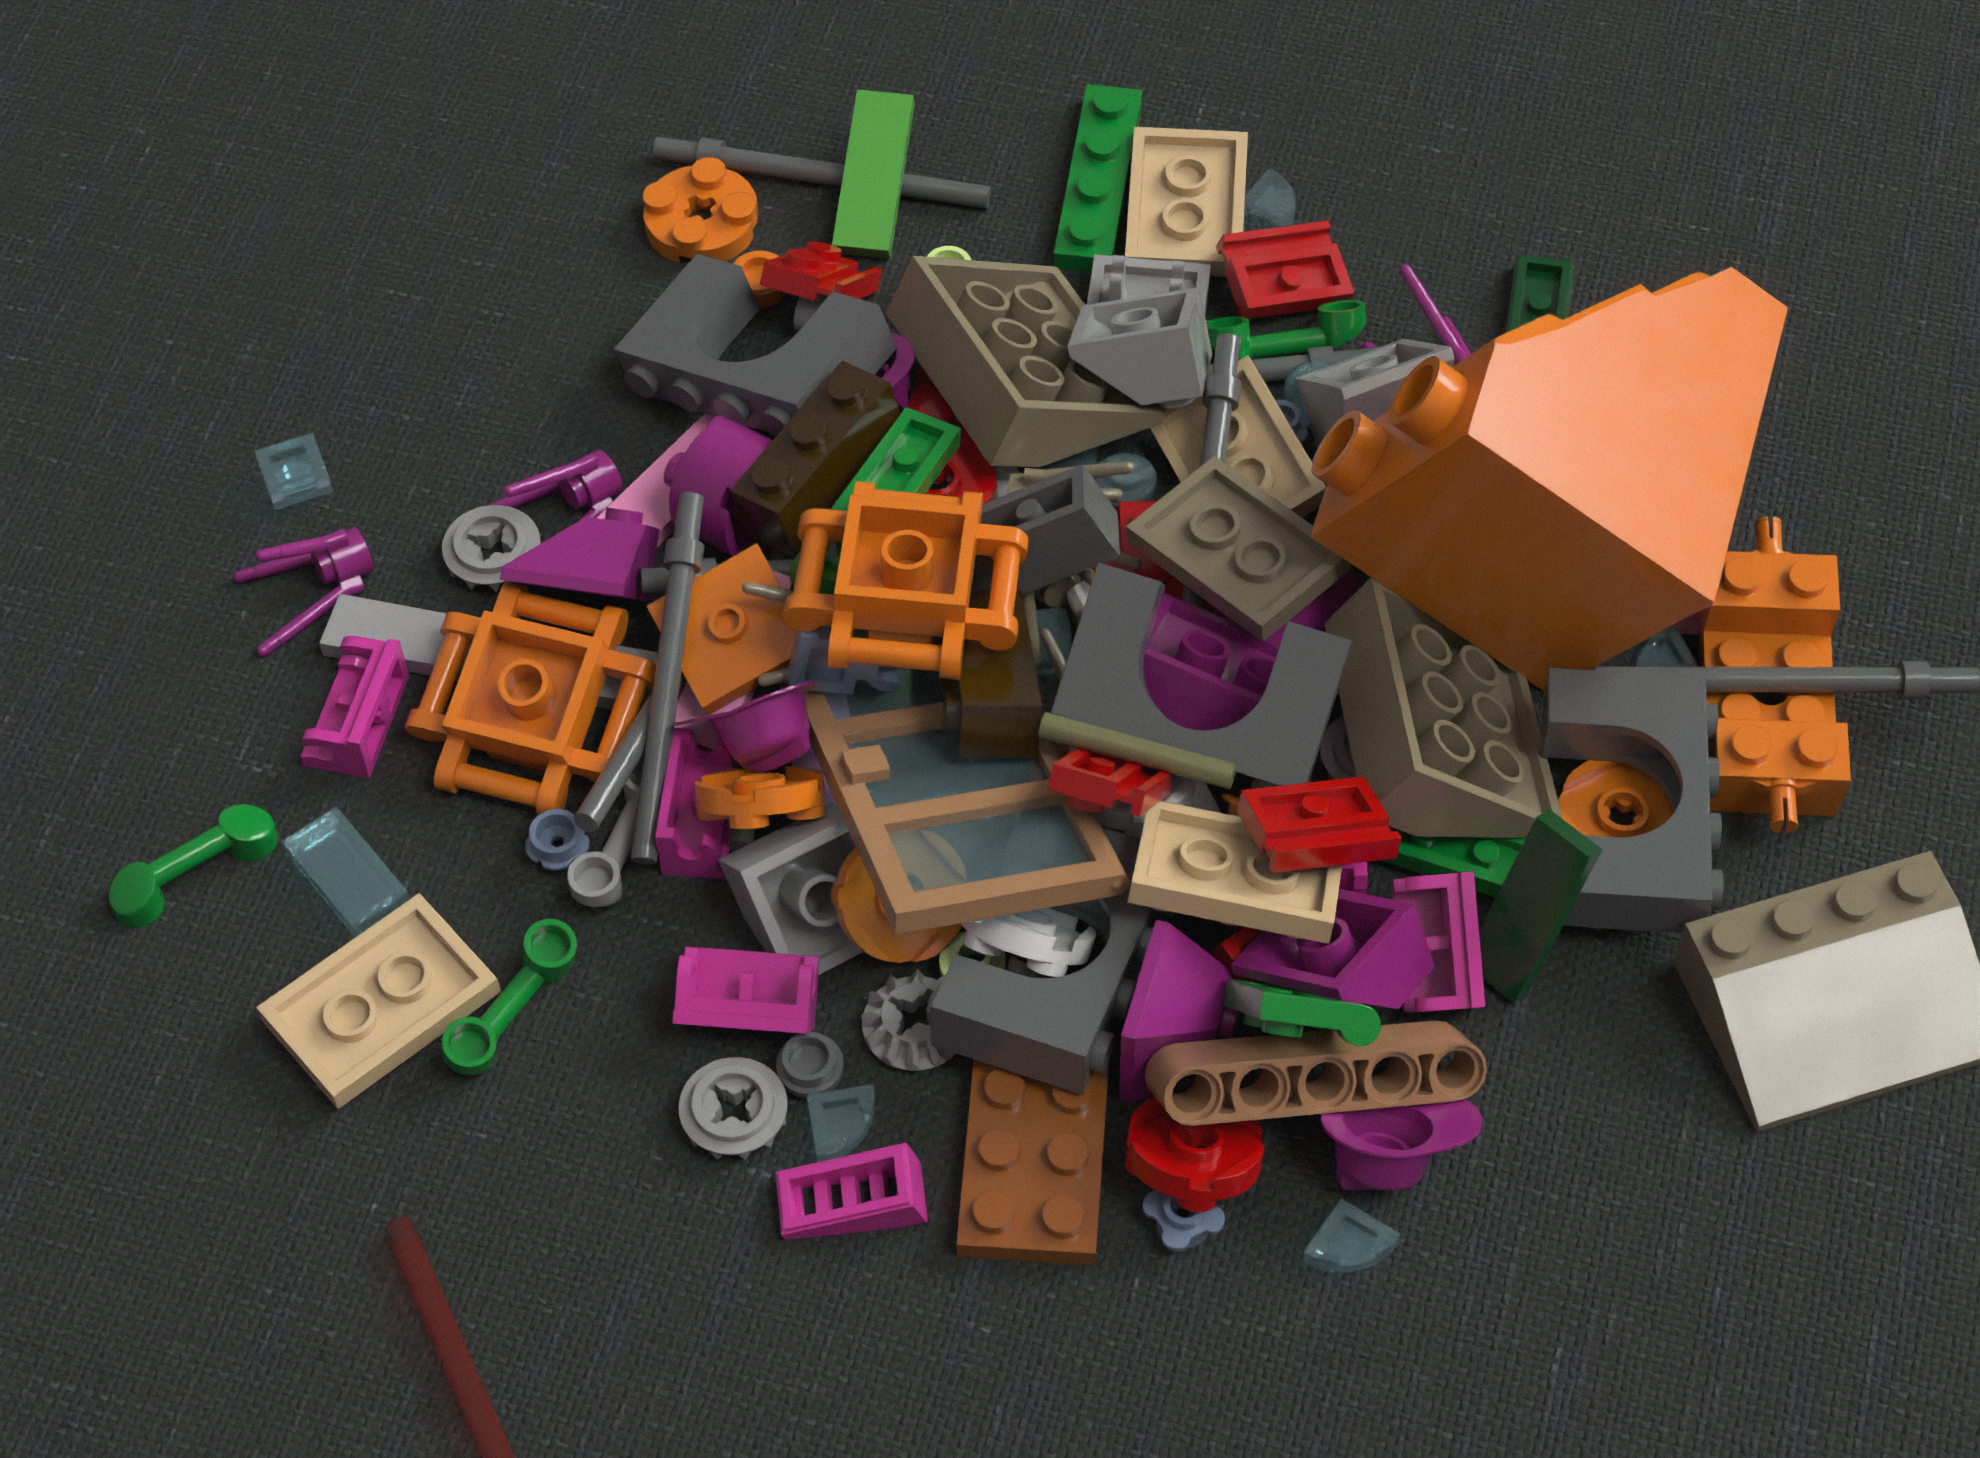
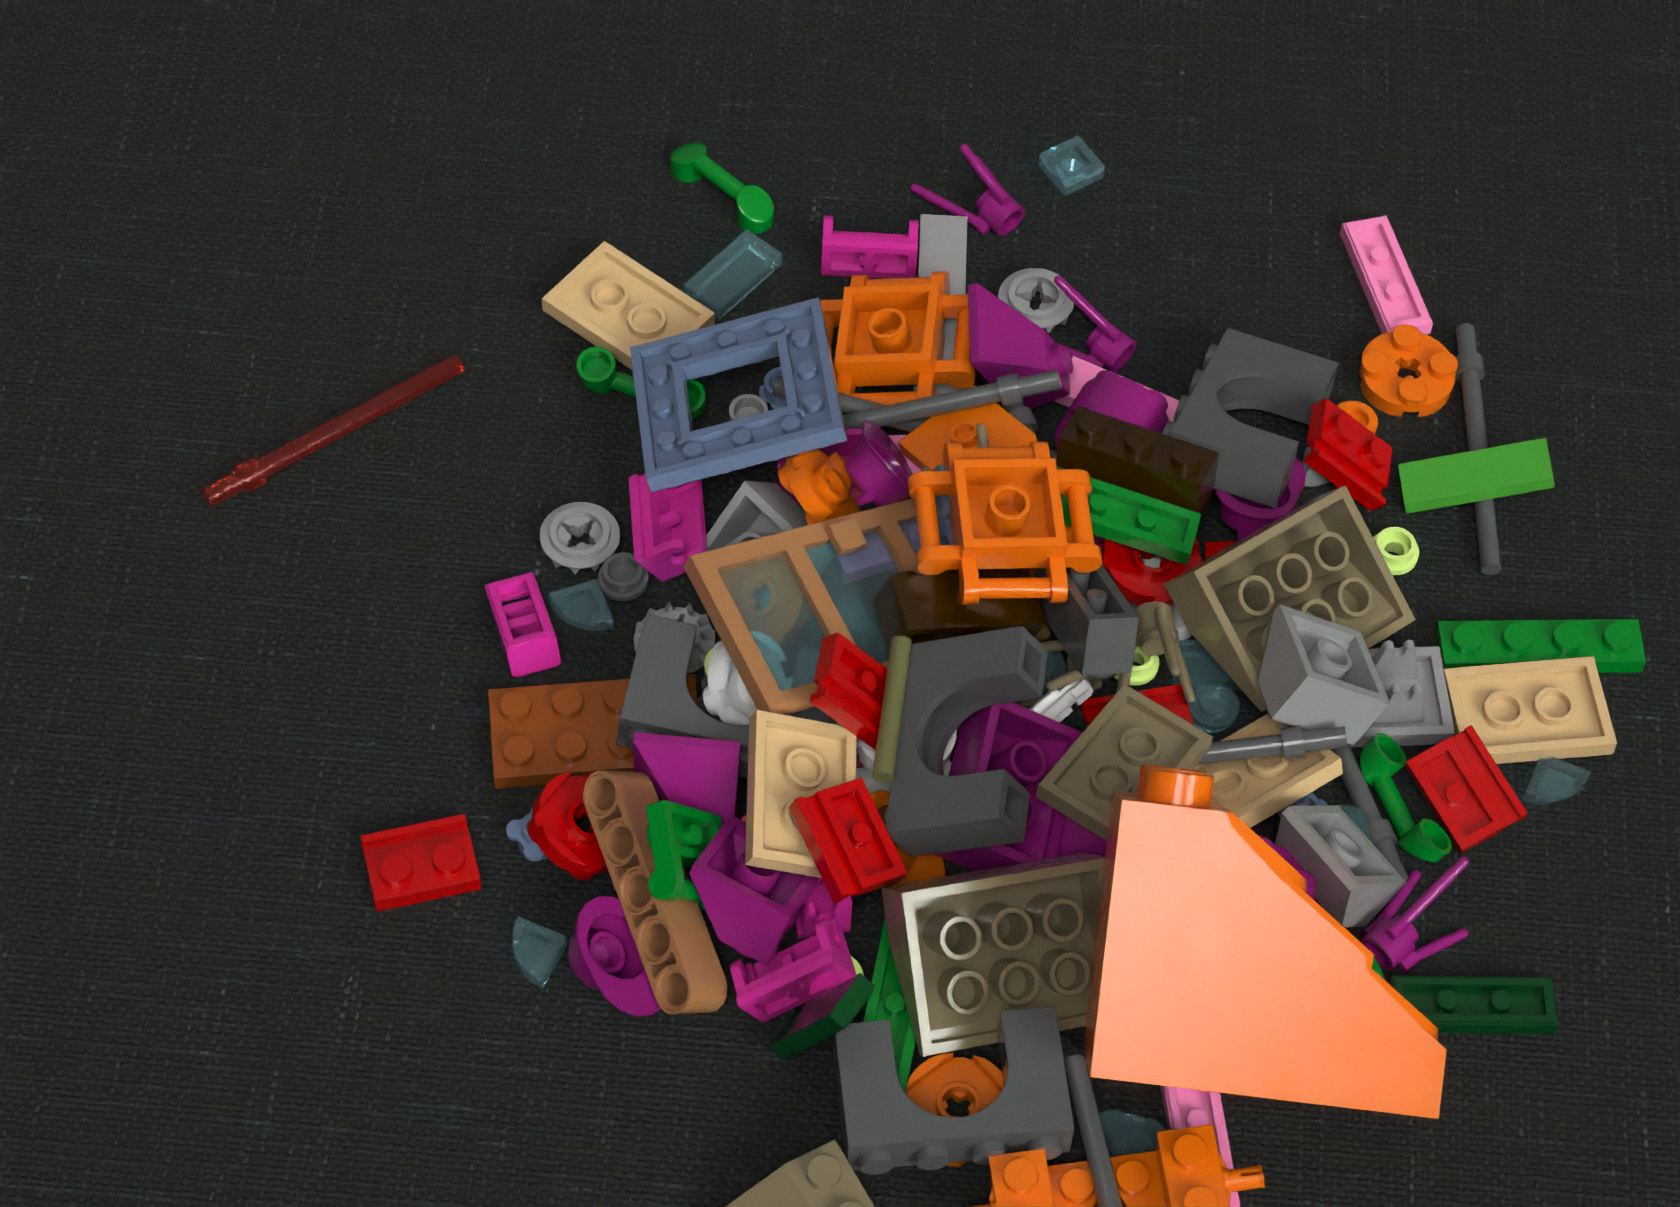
camera: 75 degrees right, 0 degrees up
none -> red plate [360,814,482,912]
none -> sand blue plate [630,297,847,492]
none -> bright pink tile [1340,215,1433,335]

